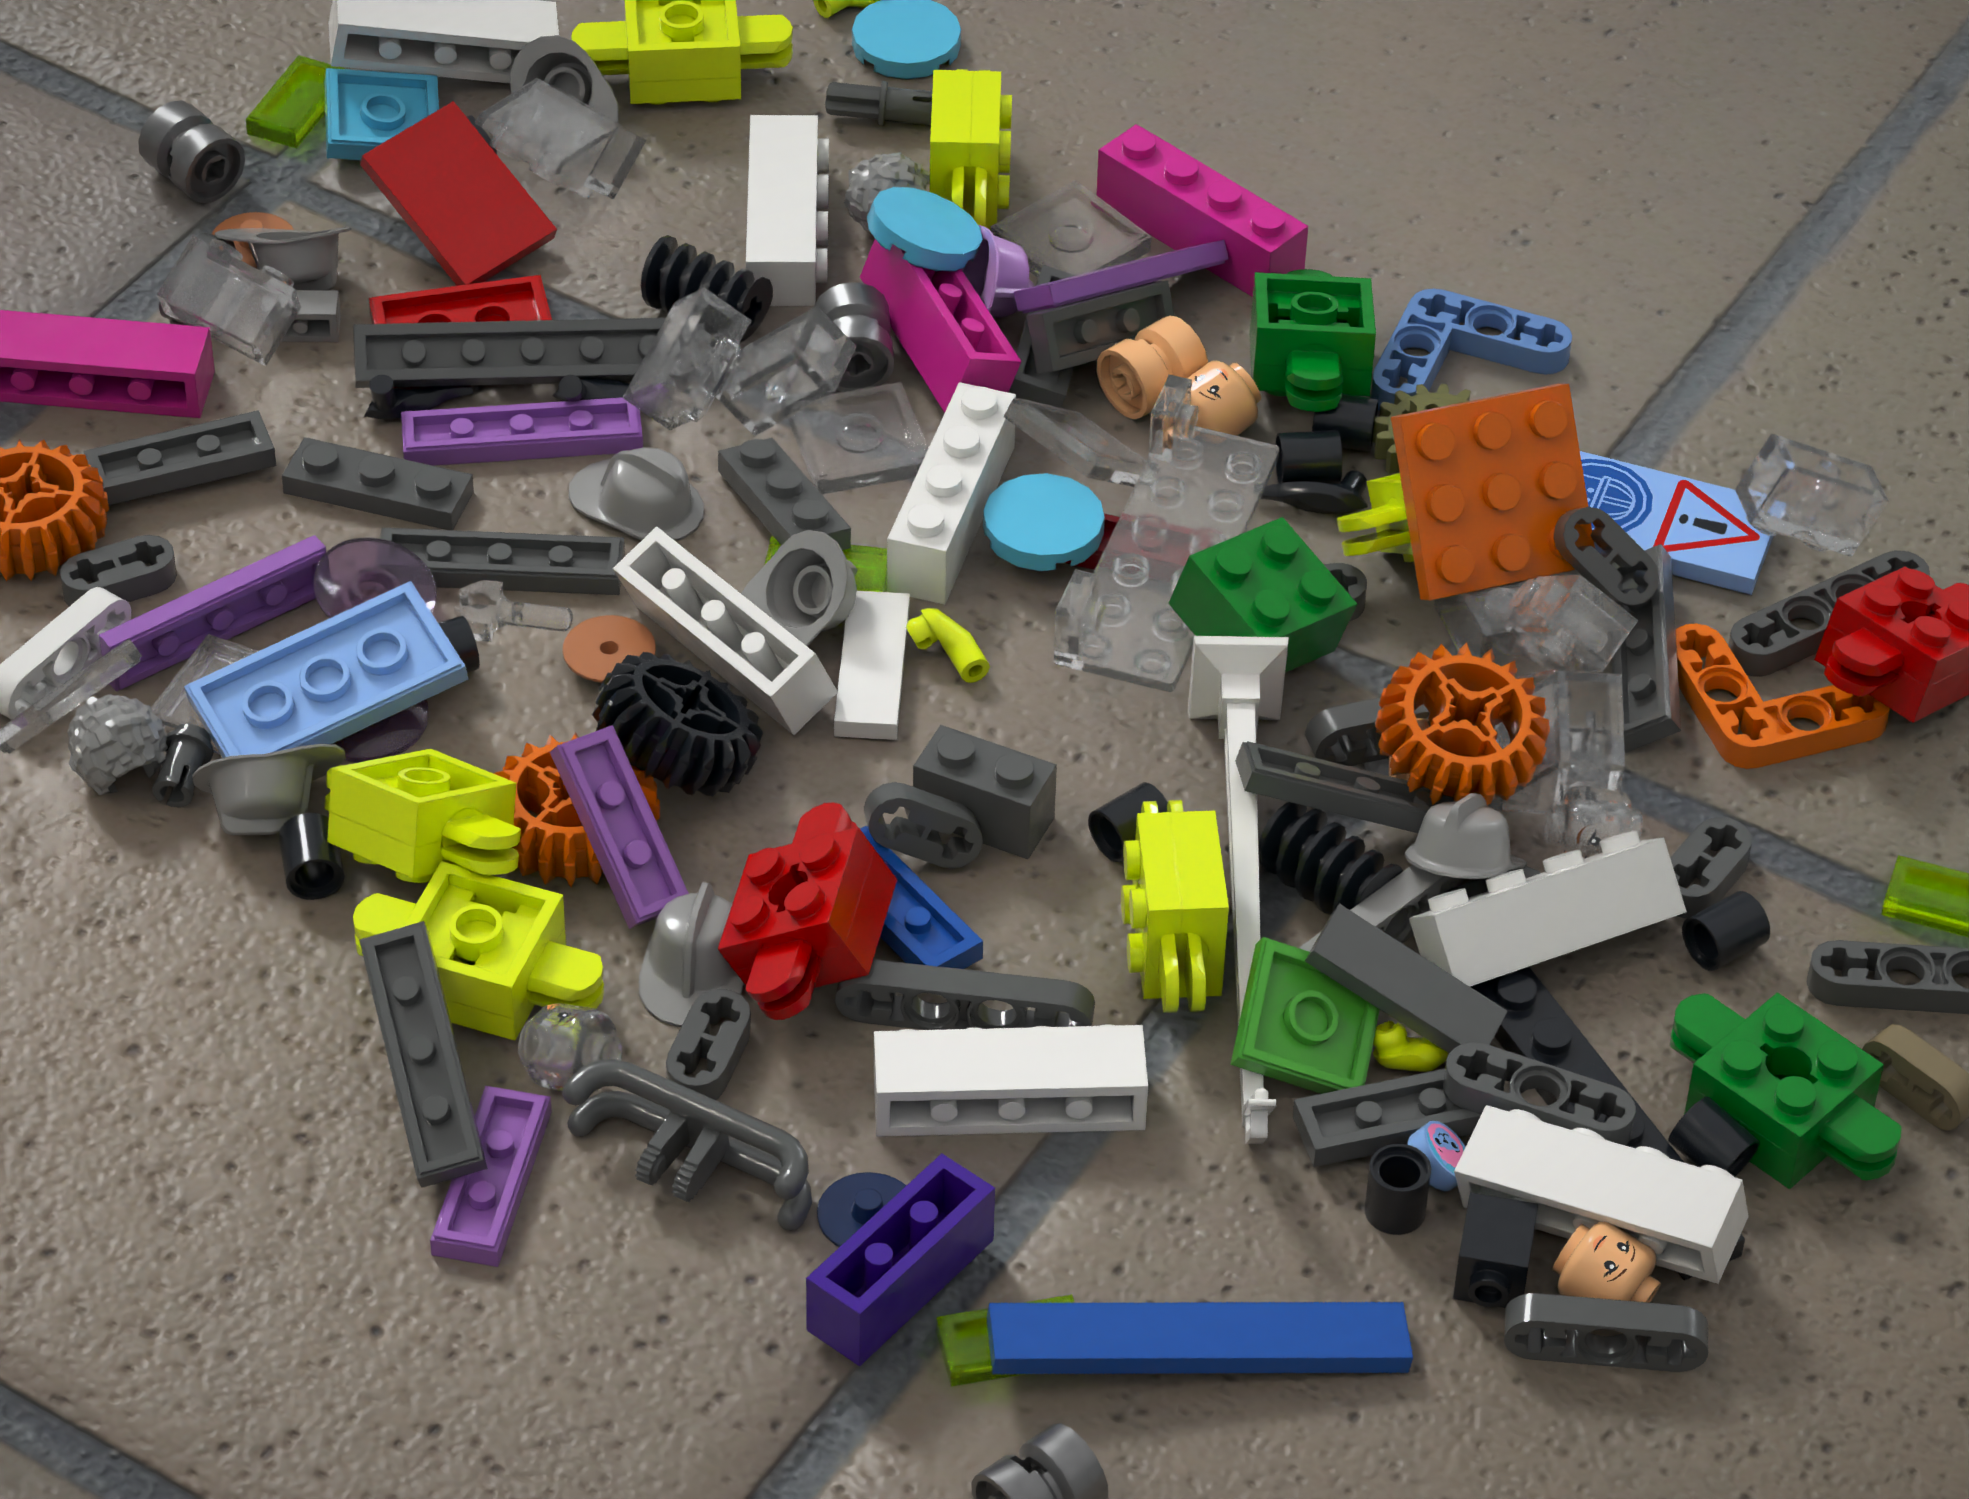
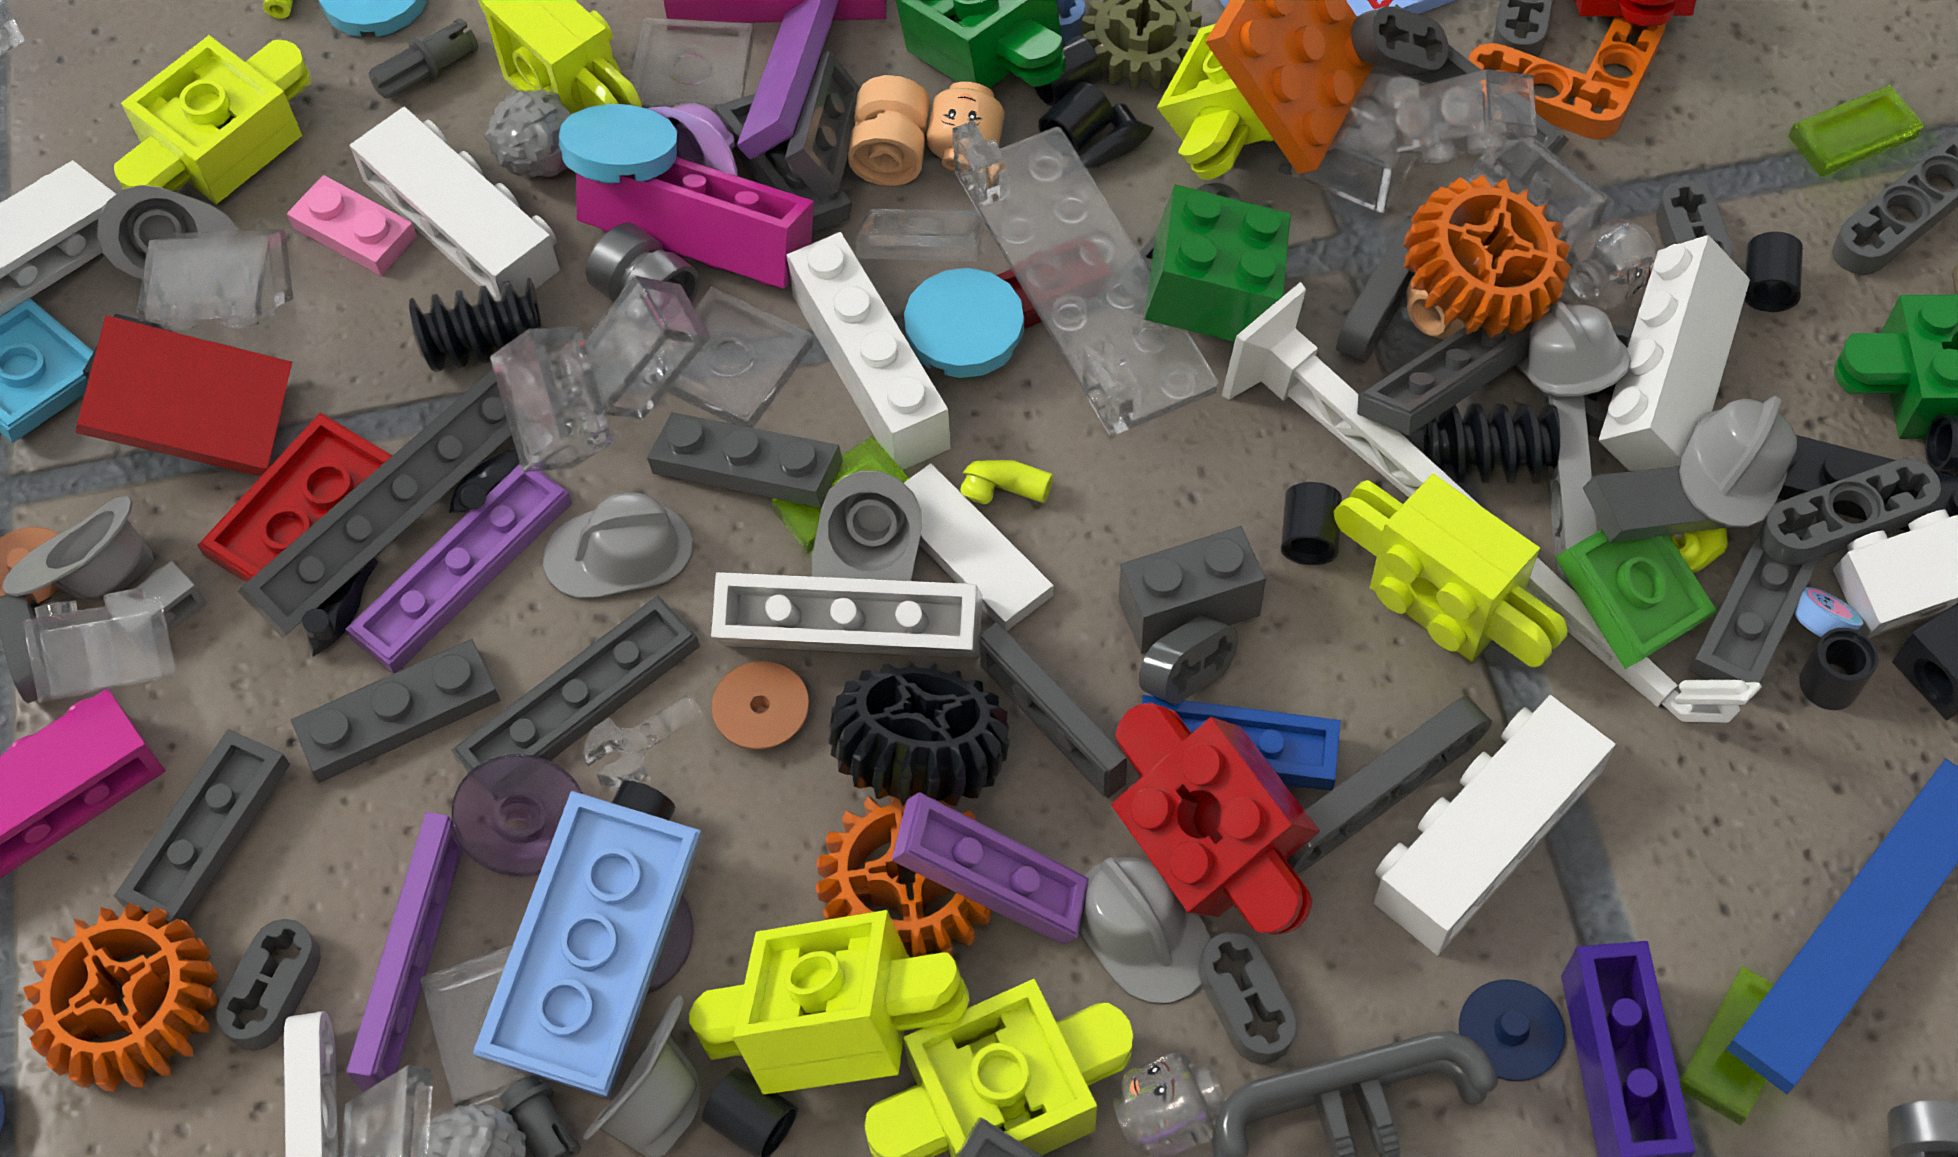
camera: 40 degrees left, 15 degrees up
none -> bright pink plate [287,175,418,276]
none -> dark grey tile [979,622,1127,798]
none -> light grey piece [1679,395,1797,528]

